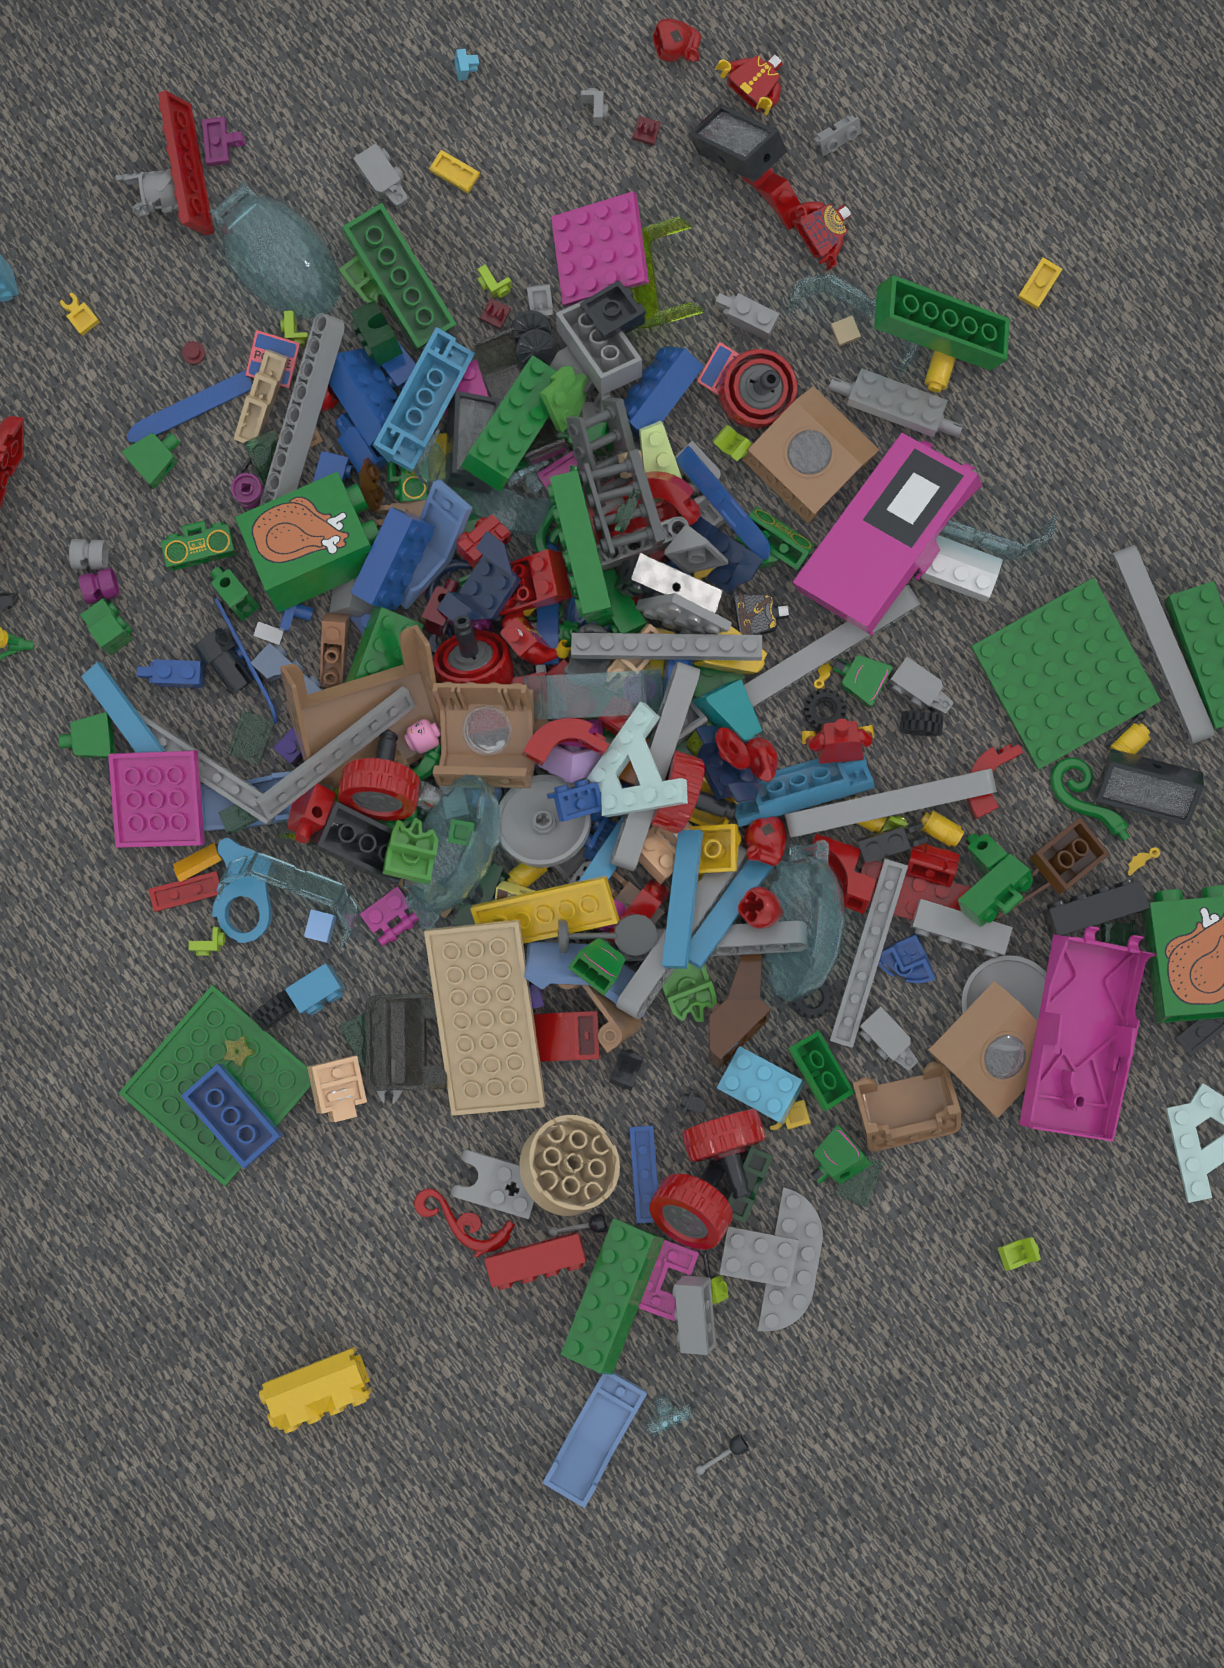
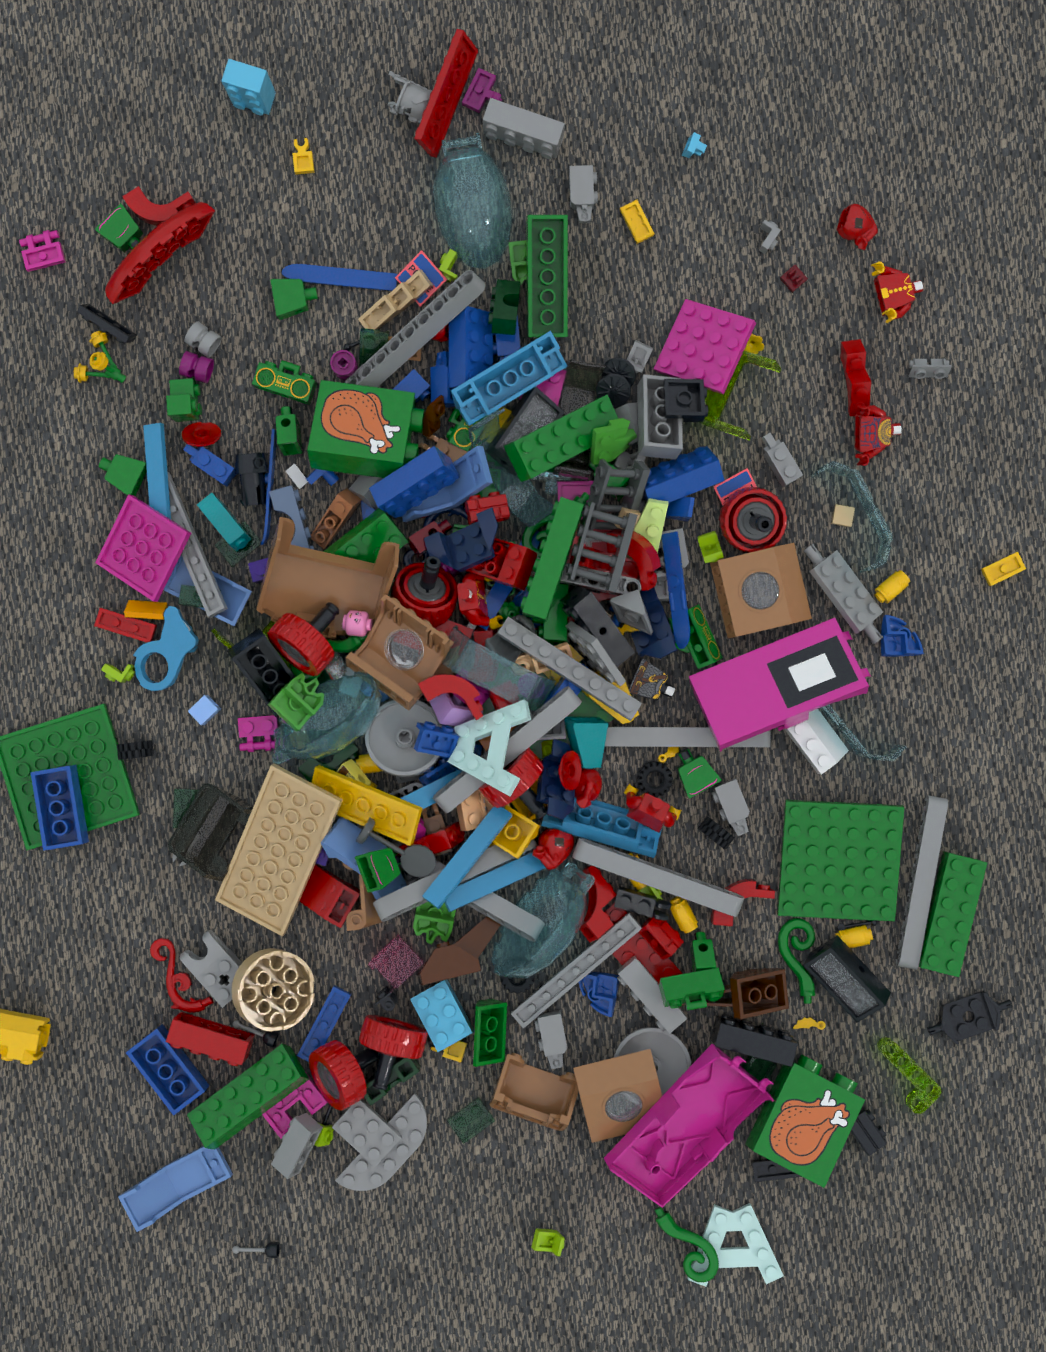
camera: 20 degrees right, 5 degrees up
dark red plate [182,341,205,365] -> none
clear light blue windscreen [215,853,359,948] -> none
clear yellow plate [223,1036,254,1067] -> none
light grey plate [255,686,416,821] -> none
dark azure brick [285,963,346,1016] -> none
red torso [287,783,336,843] -> none
light nougat piece [307,1056,367,1122] -> none
green plate [448,818,476,846] -> none
lime bracket [477,264,513,299] -> none
dark red tile [480,298,511,330] -> none
black bracket [609,1049,644,1091] -> none
clear green plate [613,488,642,533] -> none
clear light blue tile [645,1396,695,1436] -> none
black brick [689,104,788,182] -> none
red piece [738,886,784,929] -> none
green torso [811,1125,872,1184] -> none
green brick [874,275,1010,371] -> none
none -> blue brick [126,1024,210,1116]
none -> red dish [182,422,221,447]
none -> teal slope [197,493,251,551]
none -> clear pink bracket [367,934,424,989]
none -> light grey brick [483,98,565,159]
none -> green plant [654,1207,719,1283]
none -> blue slope [665,497,695,522]
none -> yellow plant [743,334,764,355]
none -> blue brick [881,615,924,657]

